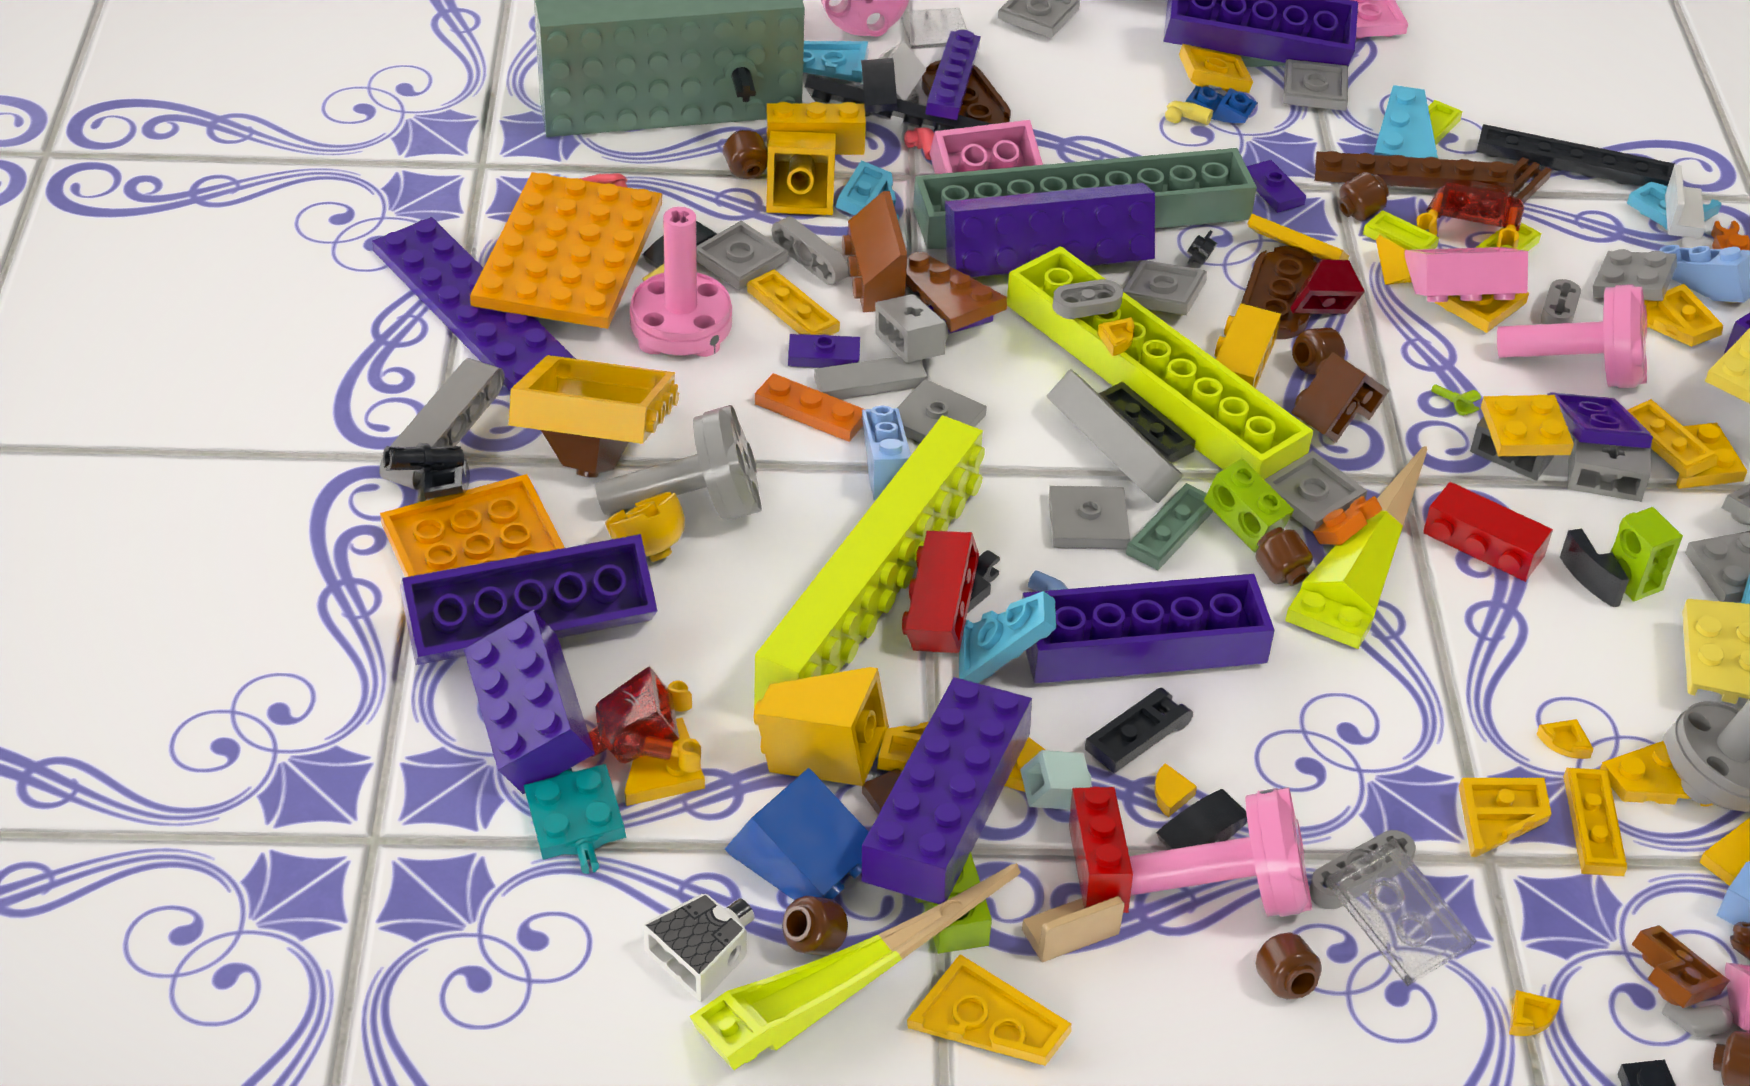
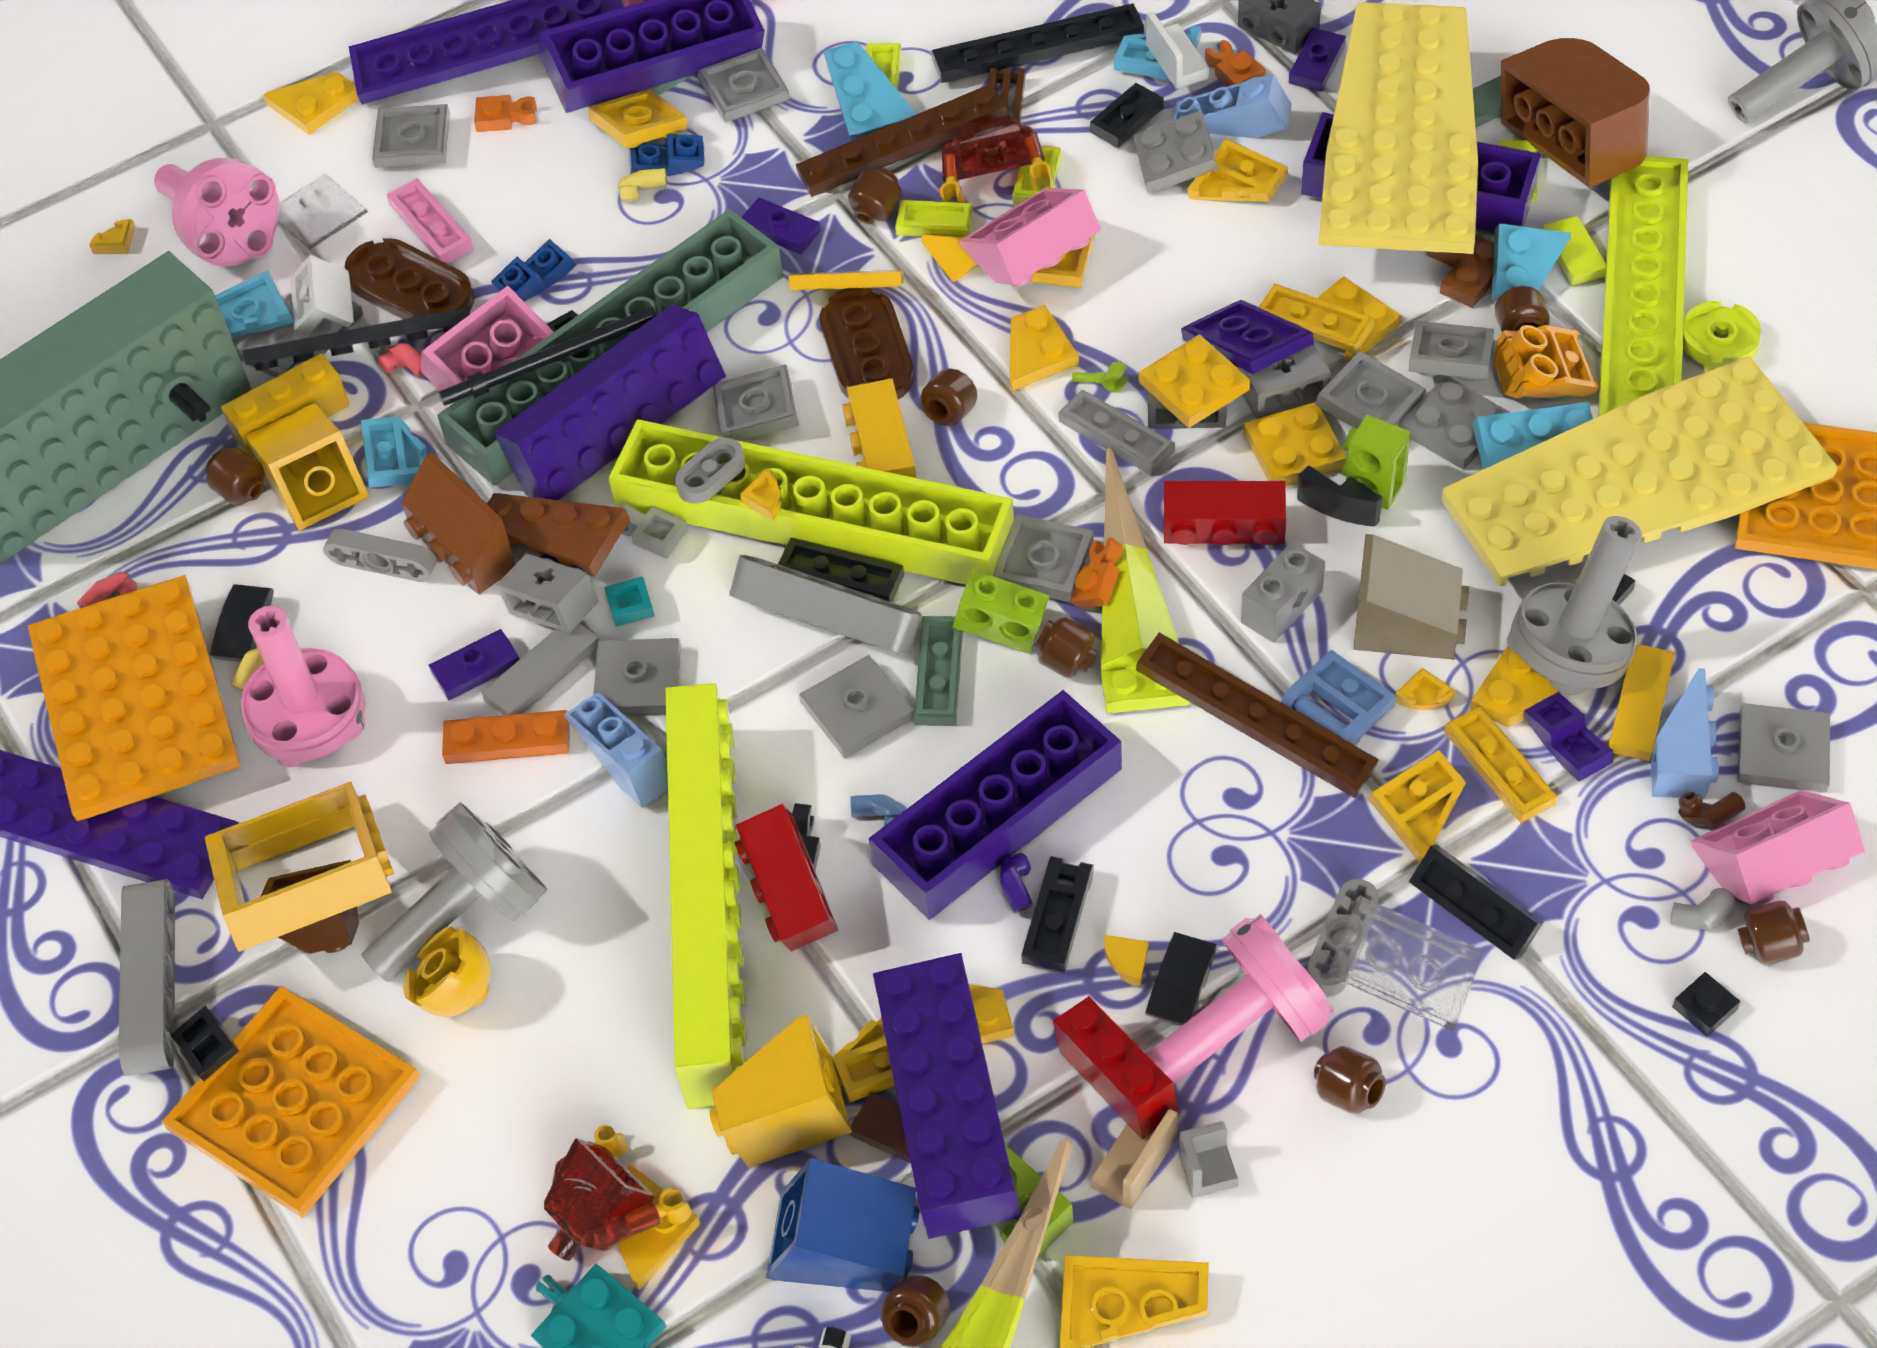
camera: 25 degrees left, 10 degrees up
black pin [383,443,464,473] -> none
dark purple brick [400,534,658,665] -> none
dark purple brick [463,610,595,794] -> none
light grey plate [696,221,789,290] -> none
yellow tile [747,269,840,336] -> none
black slope [861,58,898,113] -> none
dark purple plate [925,29,981,120] -> none
medium azure wing [959,591,1056,683] -> none
light aqua brick [1020,750,1092,810] -> none
black plate [1187,230,1218,265] -> none
dark red slope [1290,259,1365,314] -> none
reddish brown brick [1291,352,1390,443] -> none
bright pink piece [1497,284,1647,388] -> none
yellow tile [1509,990,1561,1036] -> none
light grey beam [1541,279,1581,324] -> none
dark orange plate [1631,925,1730,1008] -> none
none -> bright pink plate [386,178,474,263]
none -> black bar [438,307,657,406]
none -> orange plate [474,95,537,132]
none -> blue slope [491,238,577,301]
none -> teal plate [604,576,655,627]
none -> light grey plate [620,504,687,559]
none -> dark purple arm [1000,853,1034,914]
none -> yellow wing [1009,305,1079,391]
none -> light grey tile [1058,389,1175,476]
none -> black plate [1090,82,1164,148]
none -> reddish brown plate [1136,632,1379,798]
none -> light grey panel [1179,1121,1238,1198]
none -> light grey brick [1241,541,1325,643]
none -> yellow plate [1243,402,1347,486]
none -> medium blue plate [1281,649,1396,746]
none -> light grey plate [1315,351,1426,429]
none -> dark tan slope [1353,534,1469,660]
none -> black plate [1408,845,1544,960]
none -> dark purple slope [1524,692,1613,782]

